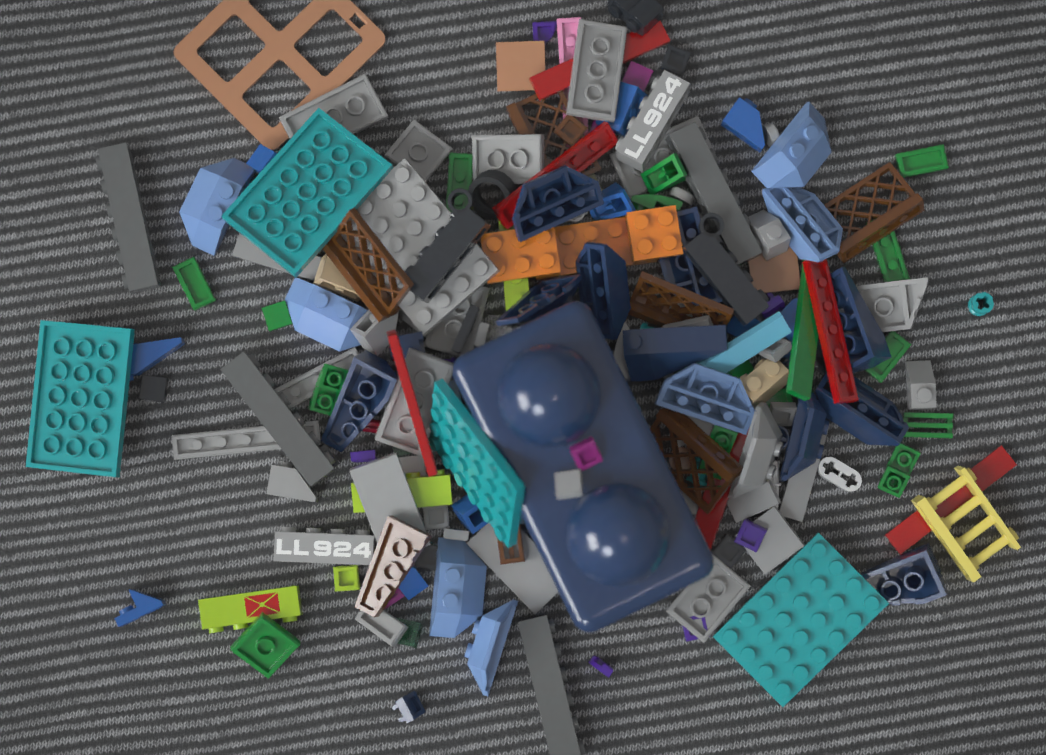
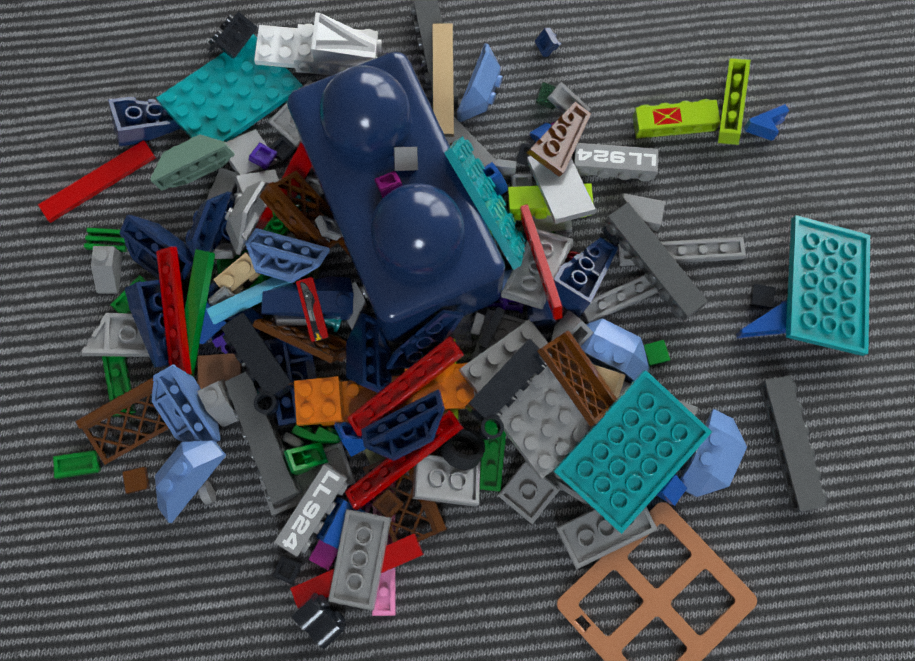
camera: 175 degrees left, 10 degrees down
green tile [172,257,217,311] -> none
green tile [230,612,301,679] -> none
green slope [308,363,348,416] -> none
lime tile [333,565,360,592] -> none
dark purple tile [350,450,377,463] -> none
medium blue wedge [429,537,487,638] -> none
nougat tile [496,41,545,92] -> none
dark purple tile [532,21,557,44] -> none
blue slope [721,97,765,153] -> none
white beam [817,457,862,492] -> none
green slope [877,443,921,498] -> none
light yellow fence [911,466,1021,582] -> none
teal bush [968,292,994,316] -> none
none -> reddish brown tile [123,467,150,494]
none -> sand green wedge [150,134,235,191]
none -> black bracket [208,11,258,59]
none -> white wedge [254,13,382,75]
none -> red sticker [296,277,328,342]
none -> light grey tile [315,215,341,241]
none -> red tile [347,336,464,436]
none -> tan tile [433,23,454,137]
none -> lime brick [718,58,751,145]

